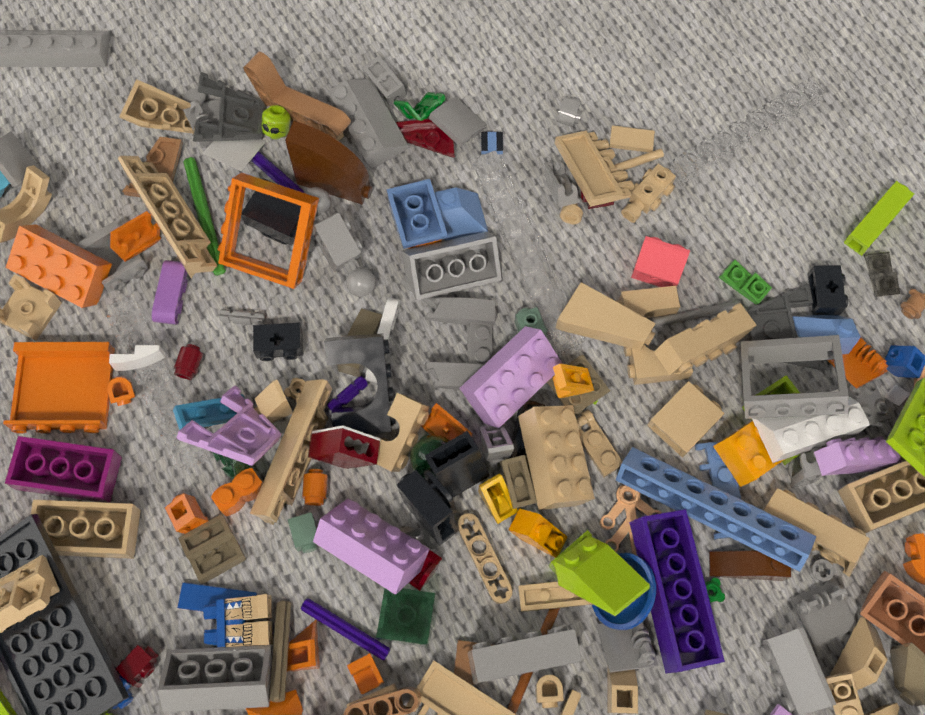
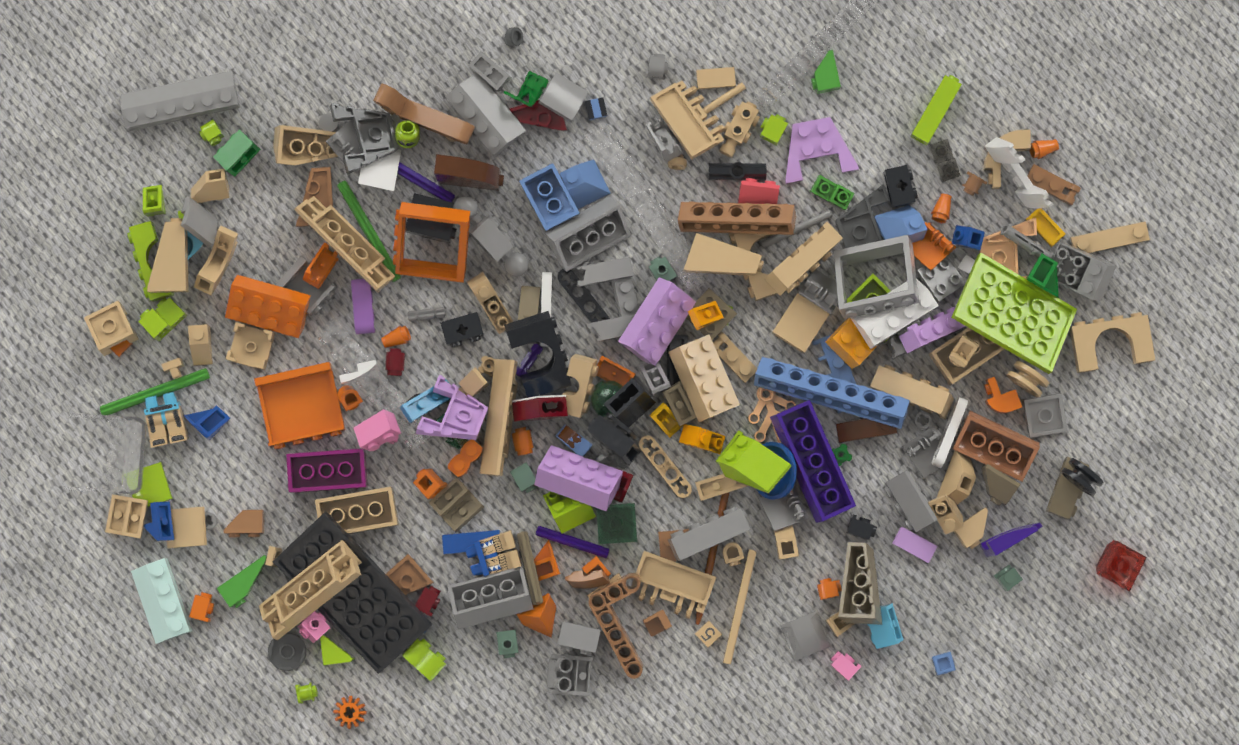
camera: 10 degrees left, 15 degrees up
none -> tan slope [191,169,229,203]
none -> lime plate [199,119,224,146]
none -> brick [213,129,261,177]
none -> bright pink brick [354,409,401,451]
none -> orange cone [381,326,411,348]
none -> medium nougat wing [386,554,434,595]
none -> tan slope [467,272,513,334]
none -> dark grey tile [504,27,523,46]
none -> lime slope [543,491,596,534]
none -> leg [555,424,593,457]
none -> black beam [558,269,610,323]
none -> medium nougat slope [565,570,610,589]
none -> medium nougat brick [678,201,797,235]
none -> black piece [709,162,767,181]
none -> lime brick [760,114,788,146]
none -> lavender wing [785,117,859,184]
none -> light grey hinge [799,269,847,314]
none -> bright green slope [811,50,841,94]
none -> black brick [846,514,877,540]
none -> orange cone [931,193,952,223]
none -> white beam [931,397,968,468]
none -> tan bracket [949,334,980,368]

